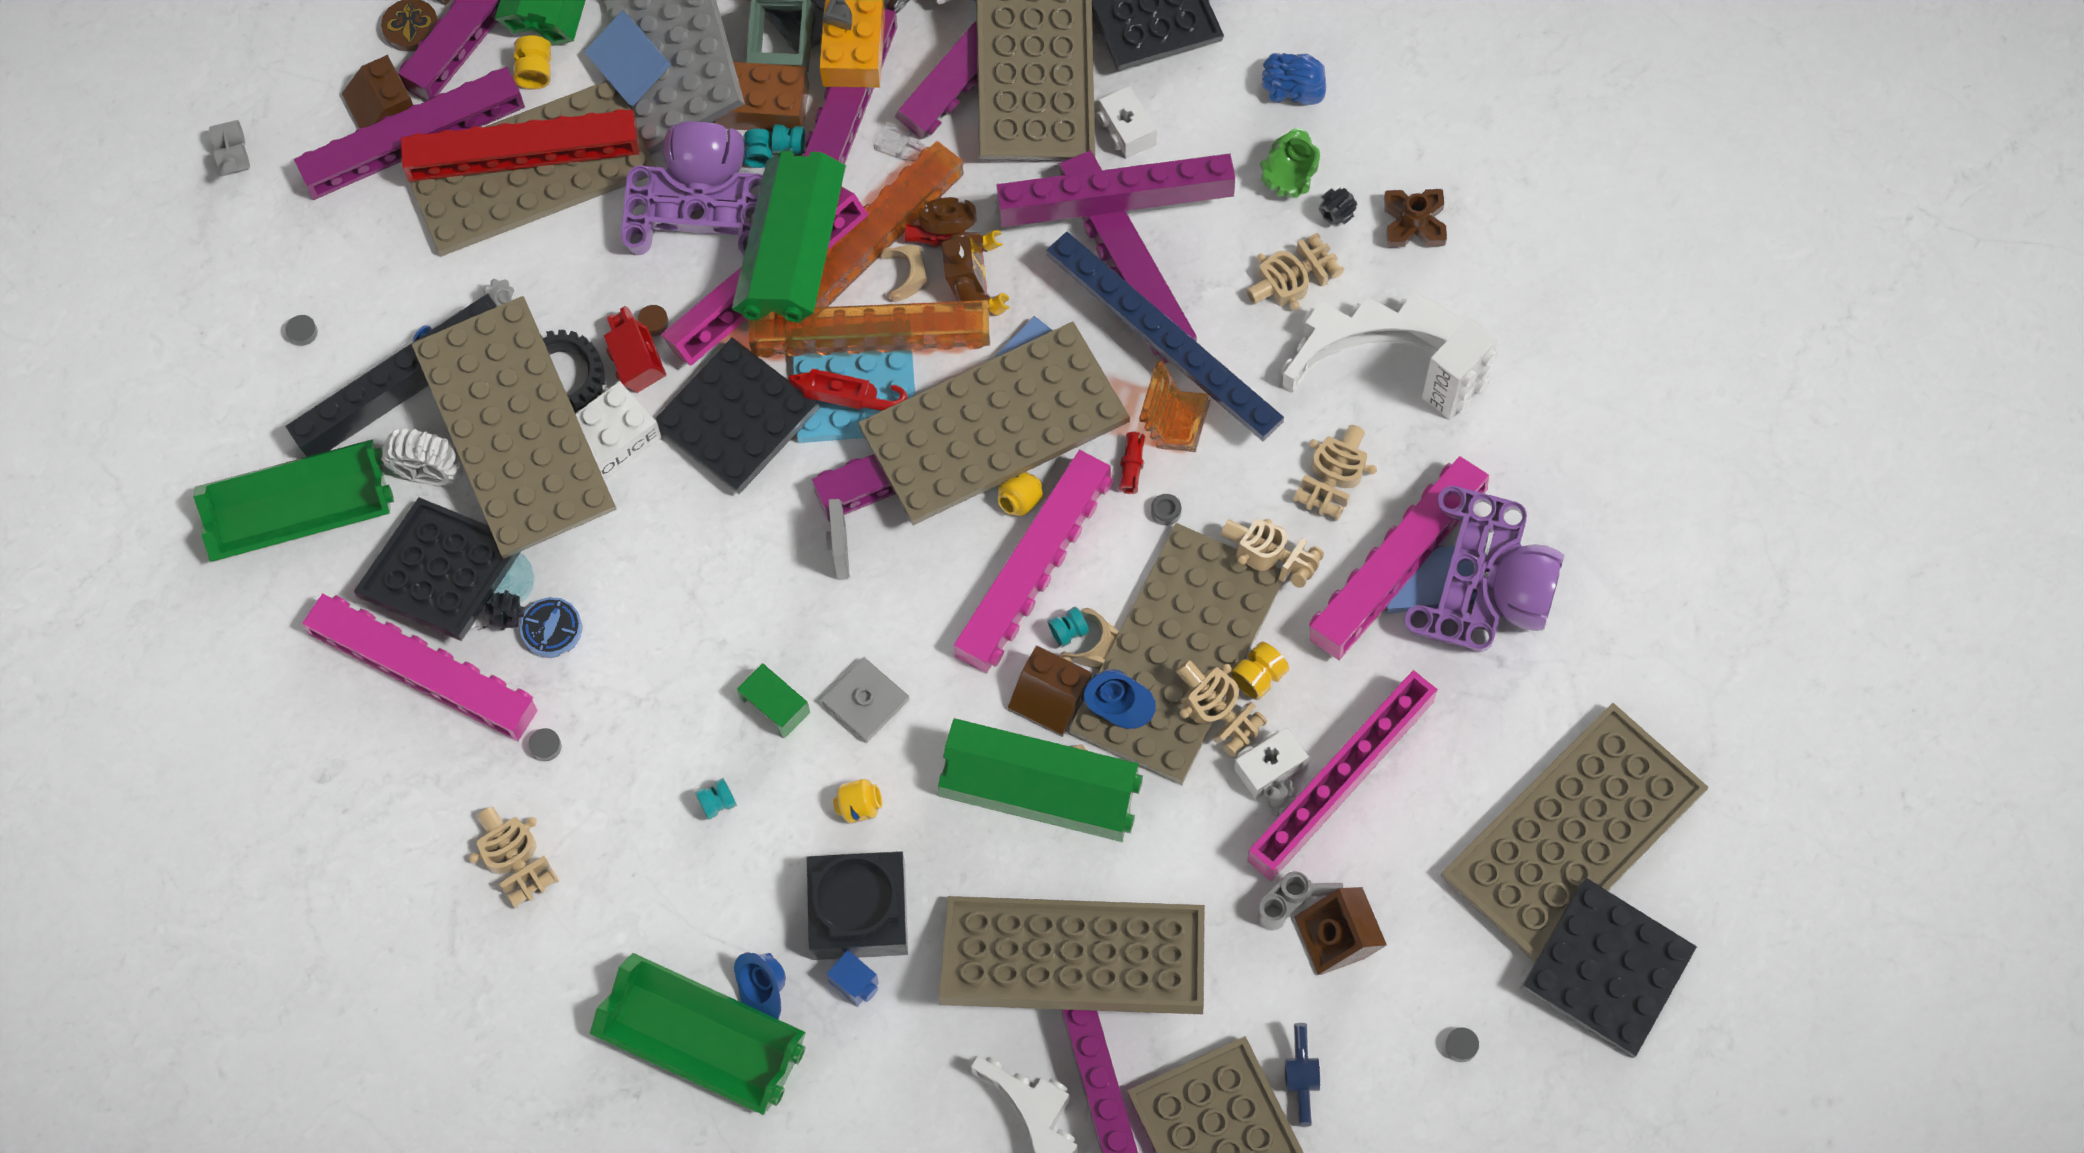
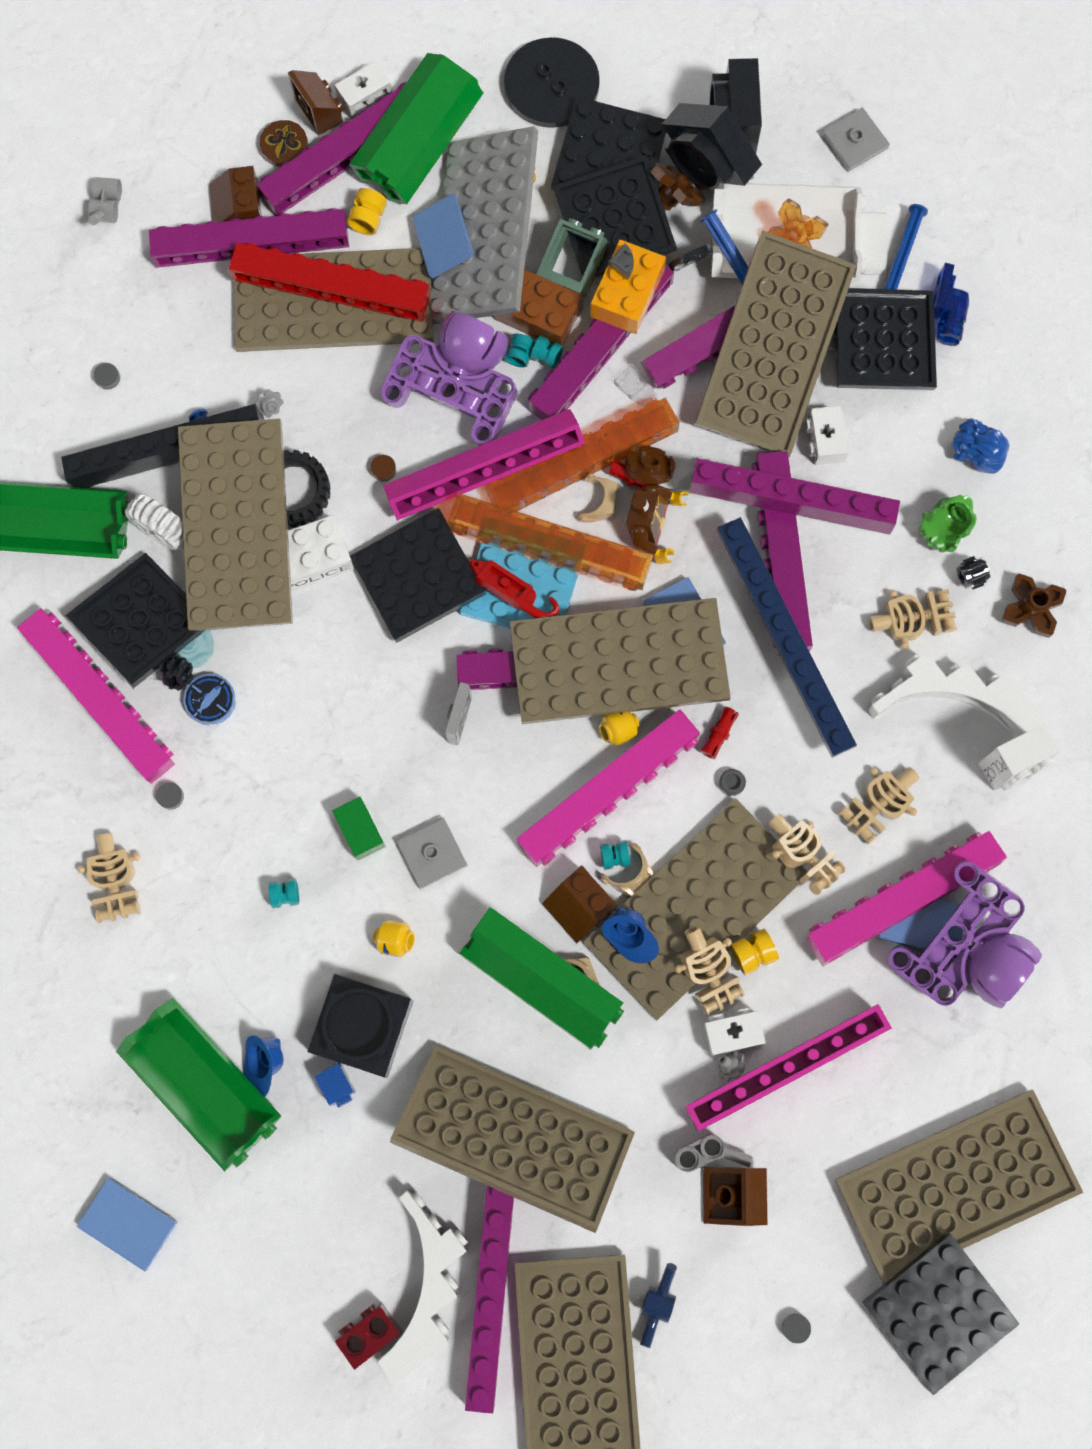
camera: 20 degrees right, 10 degrees up
red brick [603,306,667,393] -> none
green panel [732,151,846,323] -> none
clear orange plate [1139,361,1211,452] -> none

